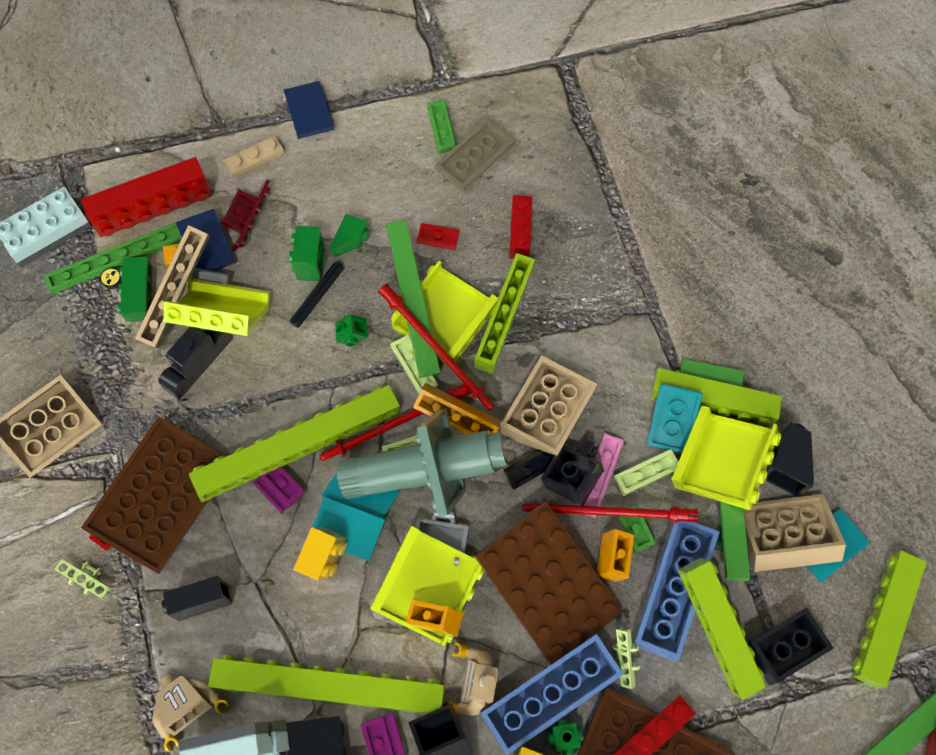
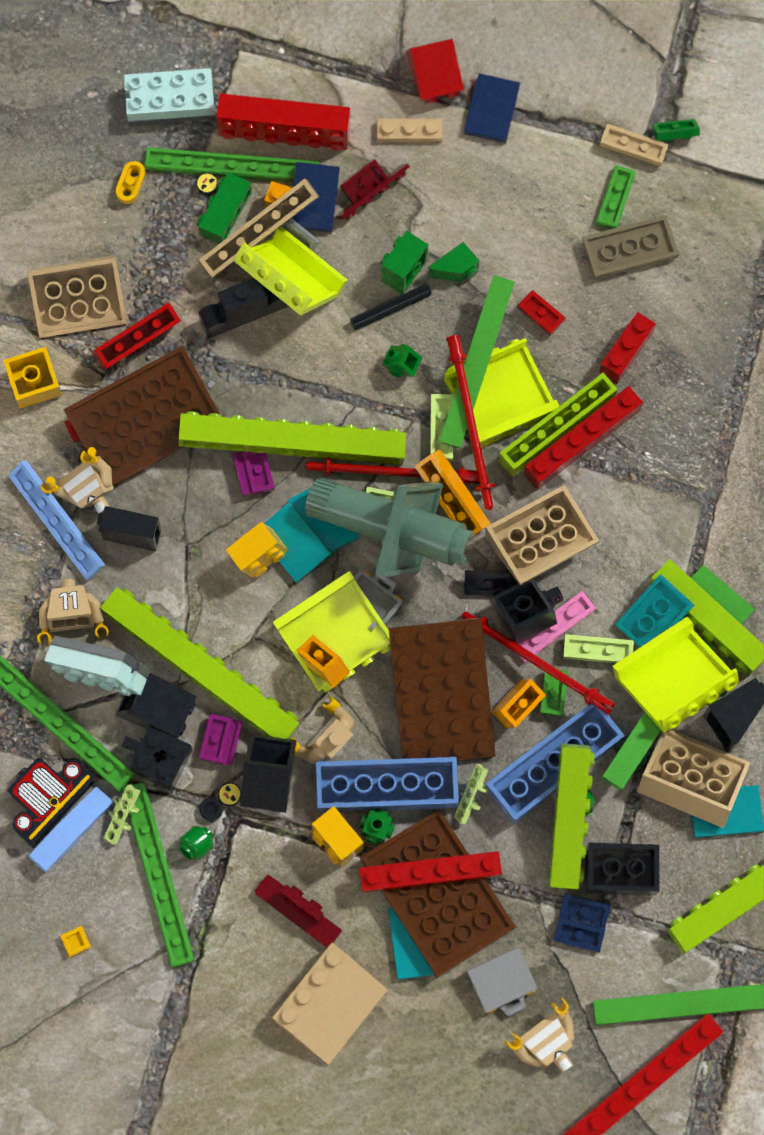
camera: 30 degrees right, 5 degrees up
yellowish green piece [54,559,111,599] -> none
none -> yellow brick [3,347,62,409]
none -> light blue plate [8,460,105,580]
none -> torso [41,447,113,514]
none -> red brick [91,302,181,370]
none -> yellow plate [116,161,146,204]
none -> red slope [405,38,464,103]
none -> red brick [523,386,643,490]
none -> dark blue slope [554,893,611,953]
none -> tan plate [599,124,669,167]
none -> green plate [652,118,700,142]

